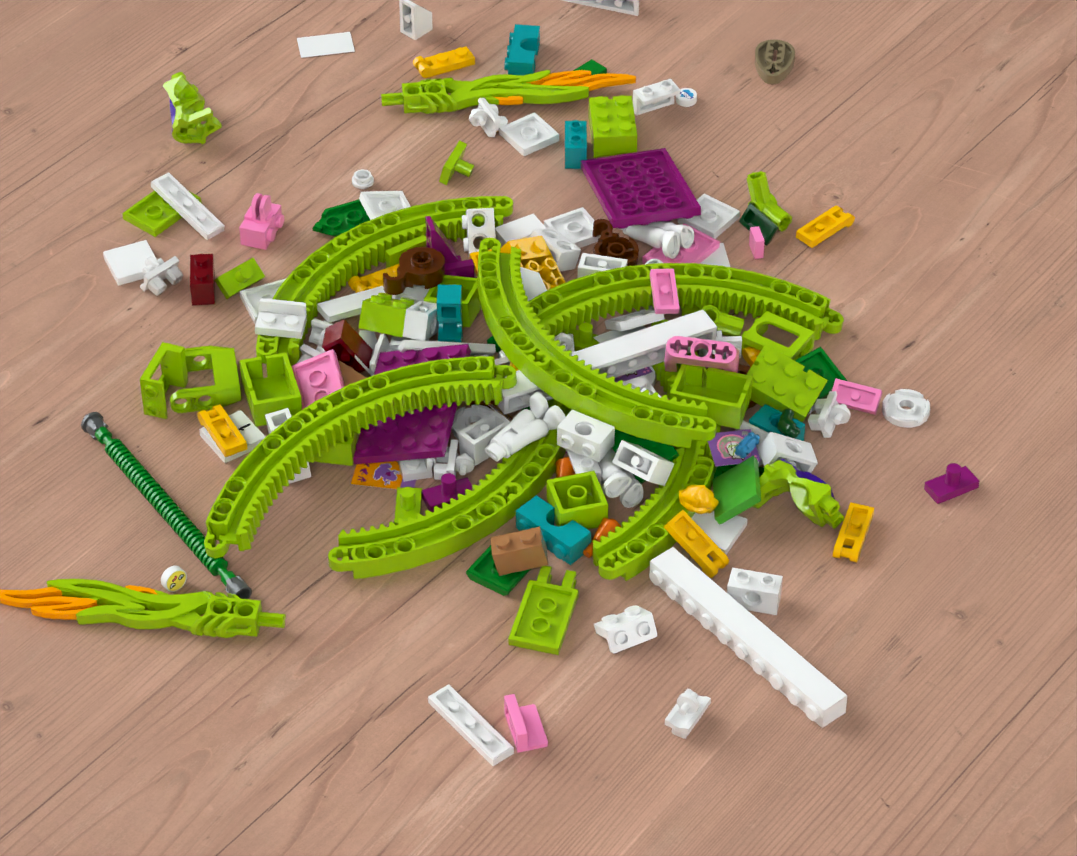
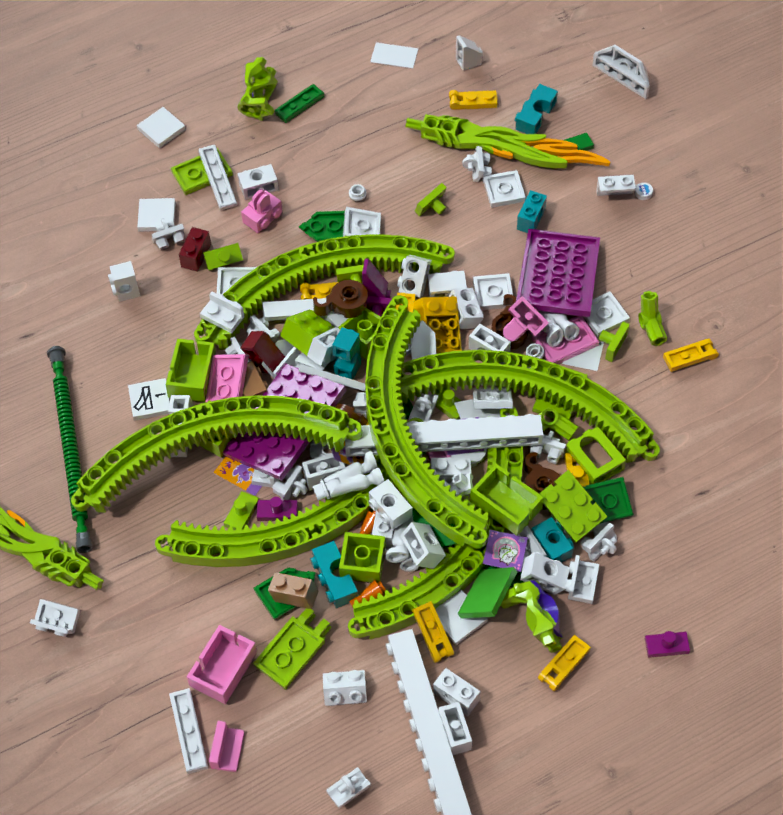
camera: 25 degrees right, 15 degrees up
lime panel [140,342,188,419] -> none
tile [161,565,187,592] -> none
lime connector [170,346,241,413] -> none
yellow plate [197,404,247,458] -> none
lime piece [588,95,637,158] -> none
bright pink plate [650,269,680,314] -> none
bright pink connector [664,336,739,373] -> none
yellow piece [679,485,719,514] -> none
dark azure piece [735,432,760,458] -> none
dark green tile [739,203,779,246] -> none
bright pink tile [749,226,765,259] -> none
dark tan piece [755,40,795,85] -> none
dark green arm [777,409,800,439] -> none
bright pink plate [832,379,882,415] -> none
white tile [882,389,930,428] -> none
none -> white bracket [30,599,80,637]
none -> white brick [108,261,141,302]
none -> white tile [137,107,186,149]
none -> bright pink piece [187,625,257,705]
none -> white brick [237,164,279,200]
none -> green tile [274,84,325,123]
none -> white brick [439,702,472,755]
none -> bright pink brick [503,296,549,342]
none -> white bracket [565,555,599,604]
none -> lime tile [599,322,630,362]

